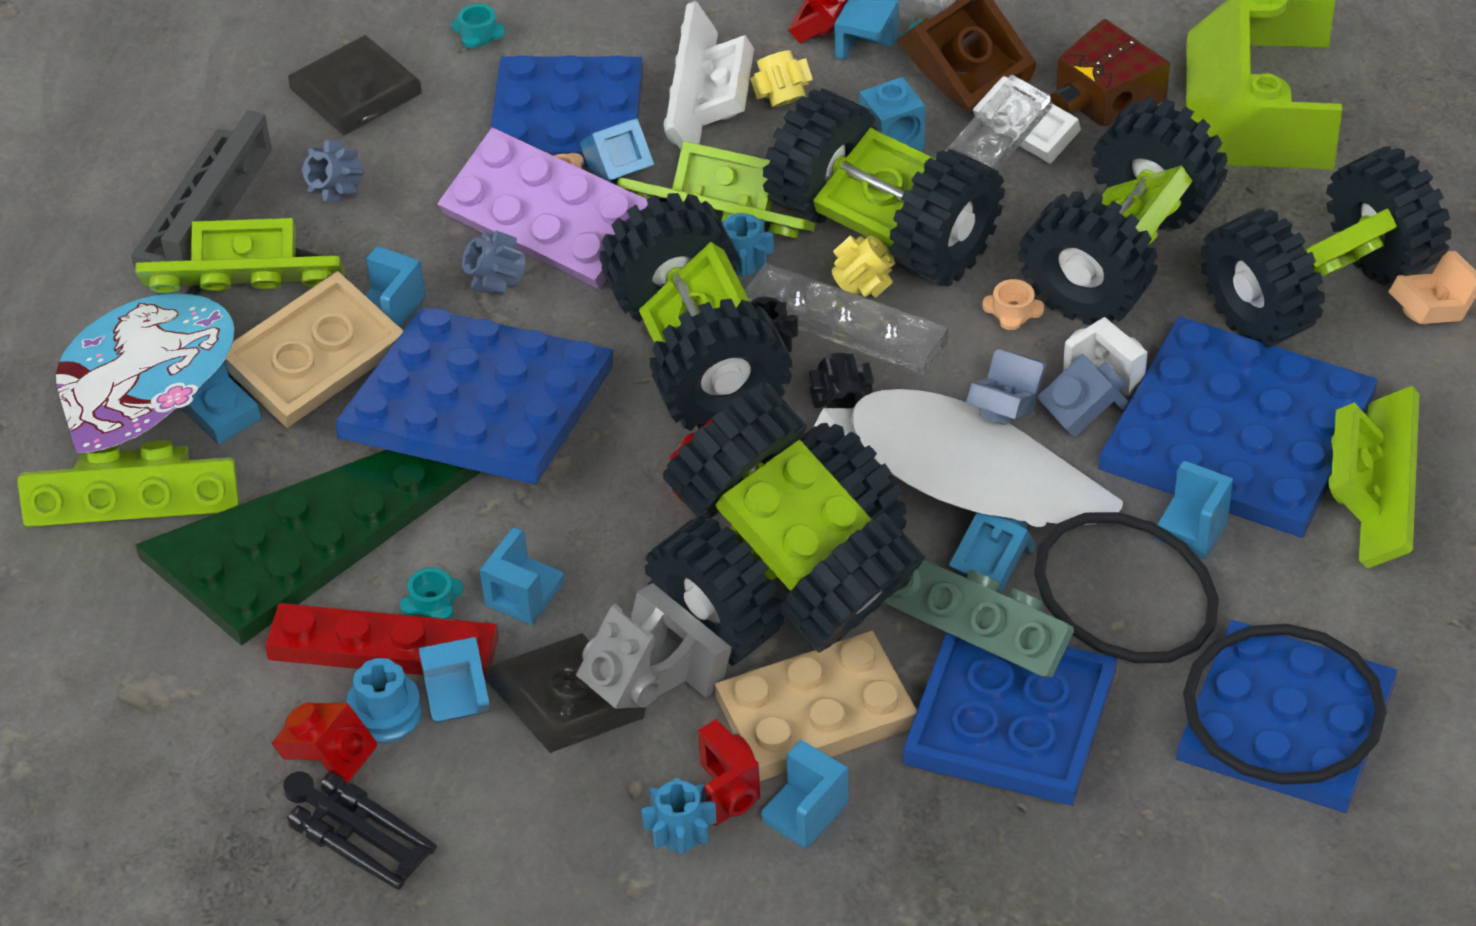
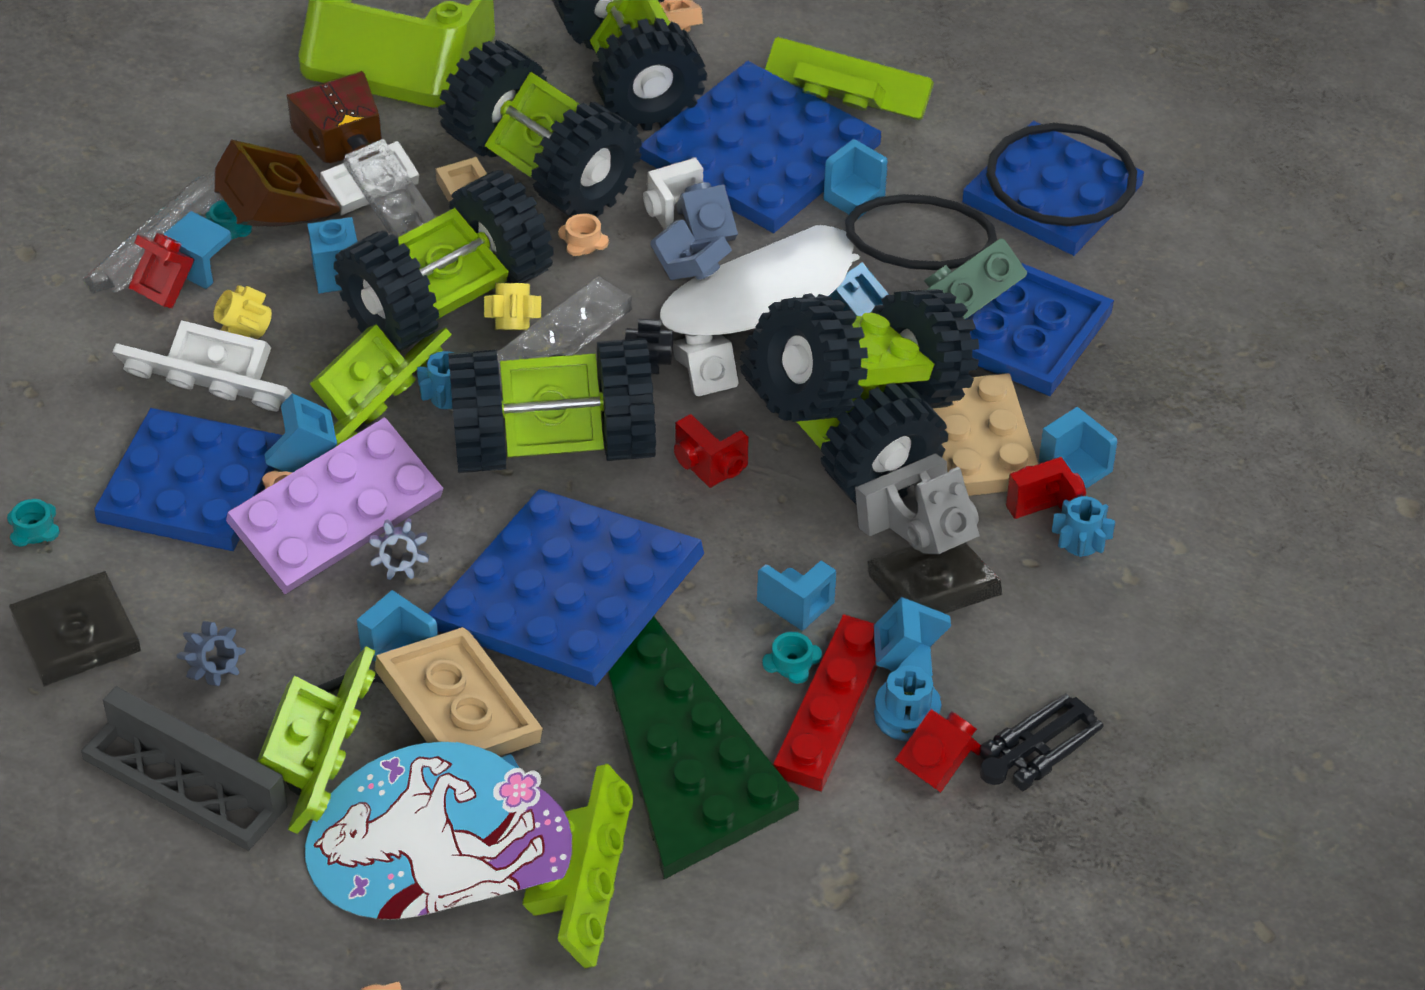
camera: 80 degrees left, 0 degrees up
none -> tan plate [436,157,487,202]

